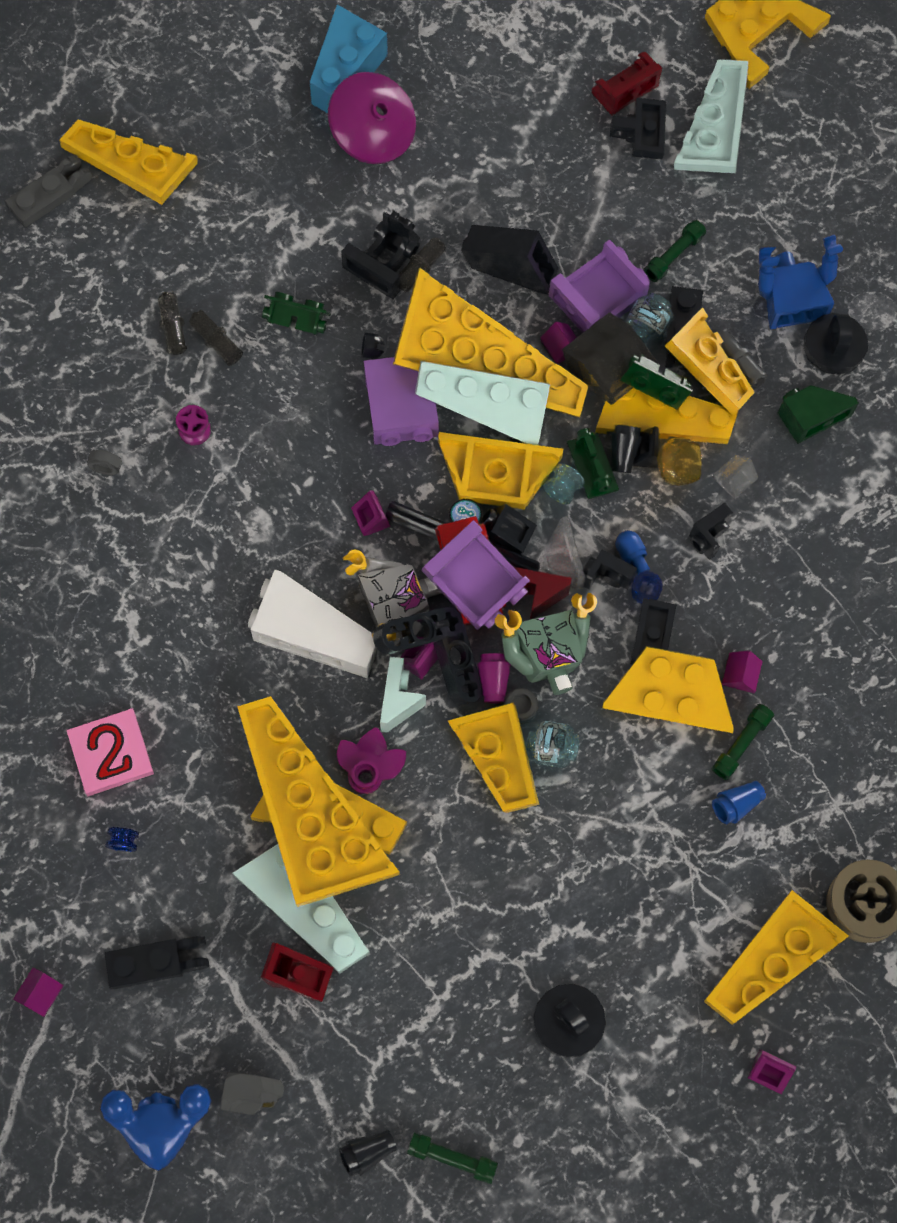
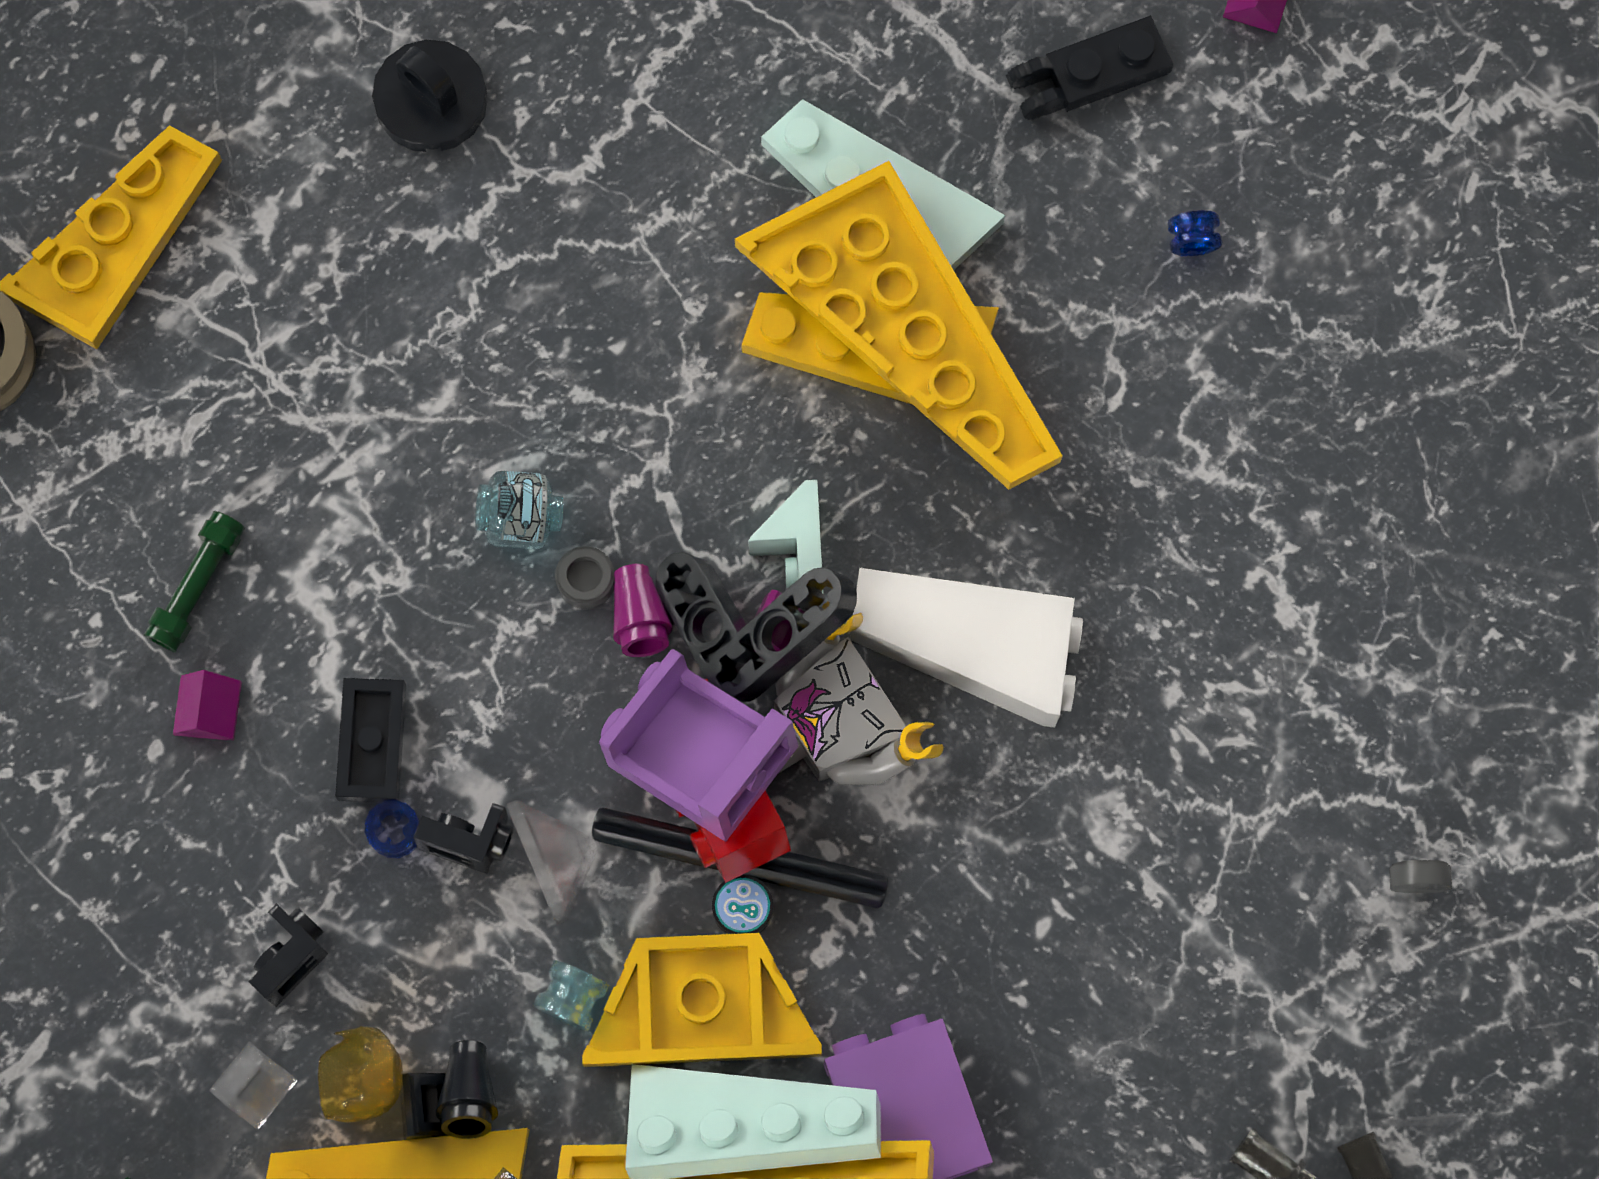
camera: 170 degrees right, 5 degrees up
bright pink tile [66,708,154,796] -> none
magenta wheel [176,405,211,445] -> none
dark red slope [260,942,334,1002] -> none
magenta plate [337,728,406,794] -> none
magenta slope [351,490,391,536] -> none
yellow wing [448,703,539,813] -> none
black bracket [480,504,537,554] -> none
sand green torso [495,592,597,695] -> none
dark red slope [514,567,572,619] -> none
dark green hinge [567,428,619,500] -> none
yellow wing [602,646,734,733] -> none
blue cylinder [615,531,650,576] -> none
blue cone [712,781,766,824] -> none
magenta slope [748,1049,796,1094] -> none

